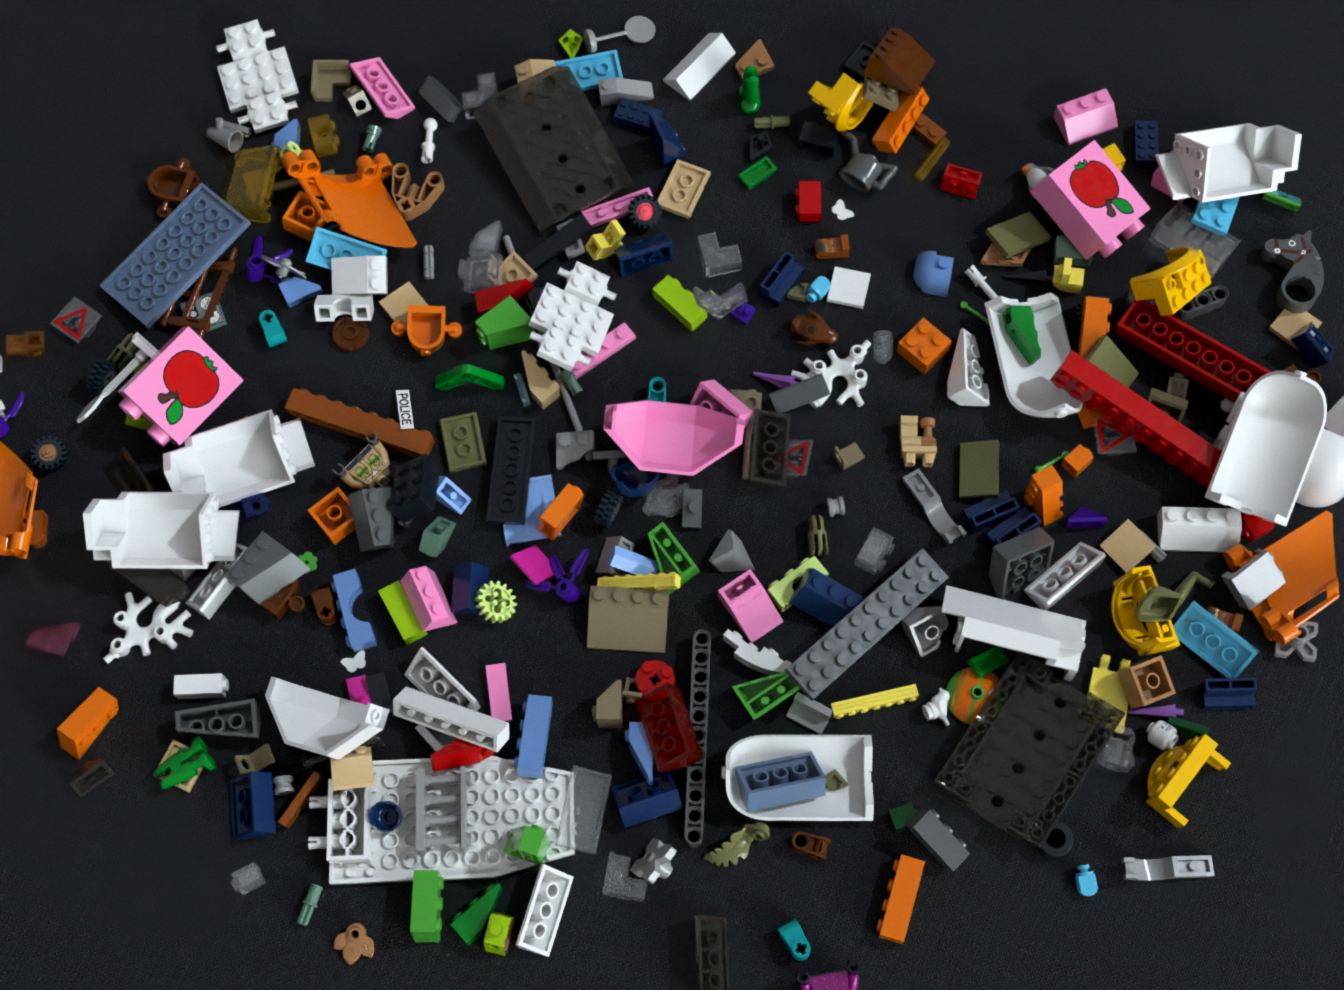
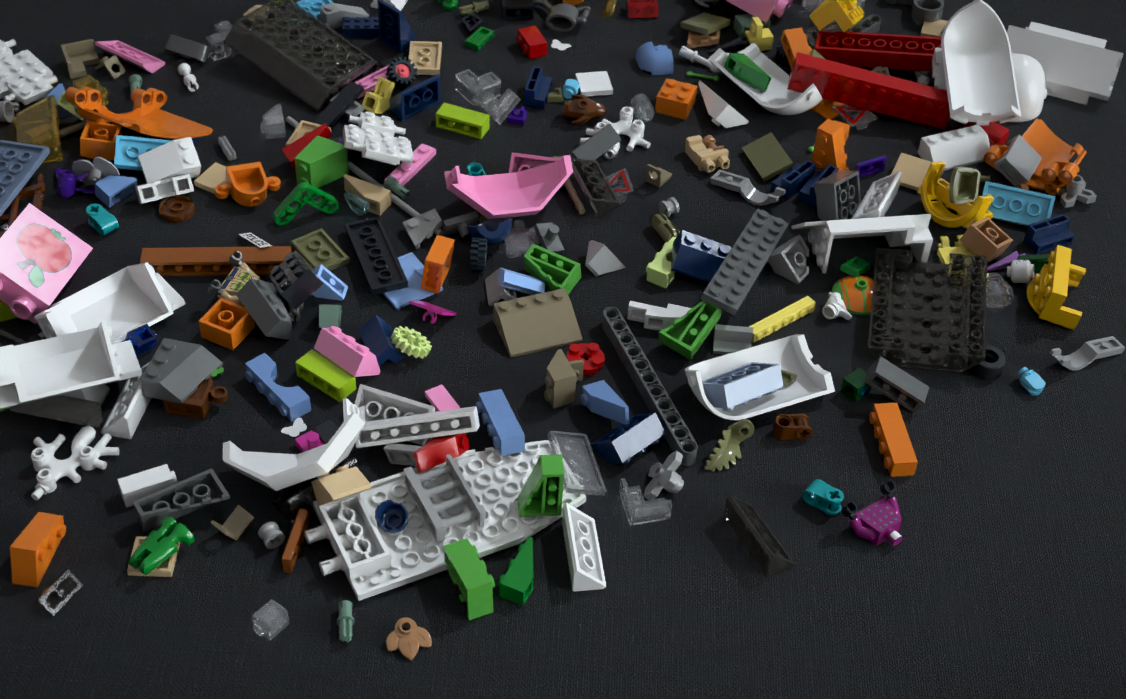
camera: 30 degrees left, 25 degrees down
dark blue slope [229,771,276,841] -> none
reddish brown piece [311,586,338,626] -> none
medium nougat connector [392,163,445,221] -> none
clear panel [458,248,503,293] -> none
lime torso [483,912,516,956] -> none
dark purple plant [525,549,589,603] -> none
light yellow piece [597,572,681,590] -> none
clear red slope [635,682,703,772] -> none
bright pink slope [718,569,784,643] -> none
medium lavender piece [752,372,798,388] -> none
dark orange leg [814,234,850,259] -> none
clear brick [855,527,895,575] -> none

